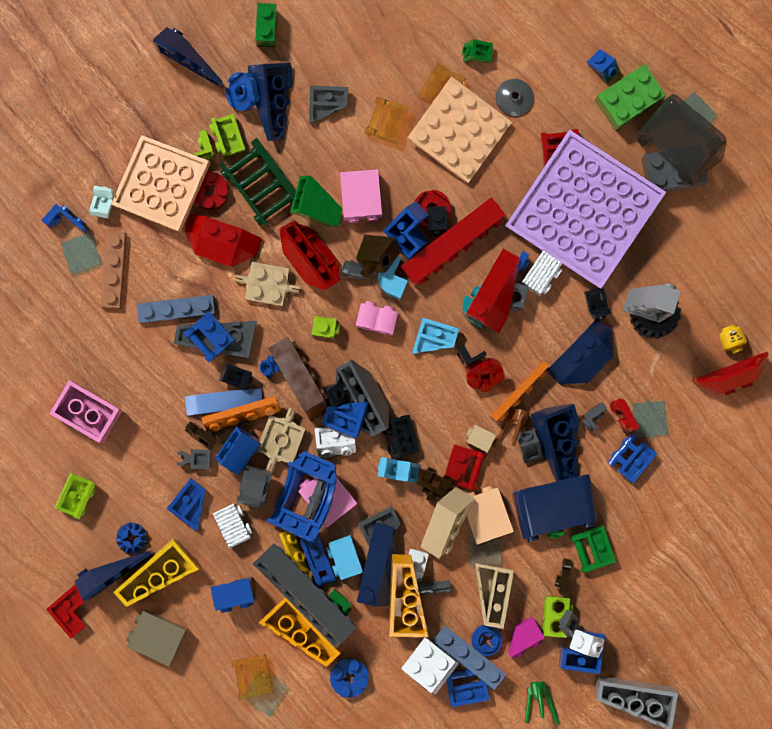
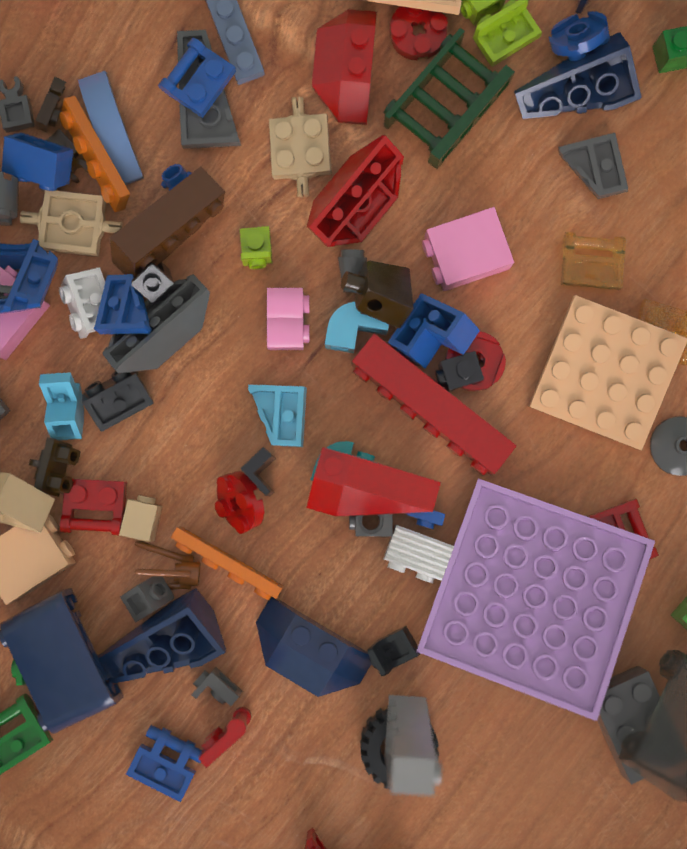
camera: 80 degrees right, 0 degrees up
black bracket [219,363,252,390] -> none
green slope [290,175,343,227] -> none
clear light blue piece [632,400,668,438] -> none

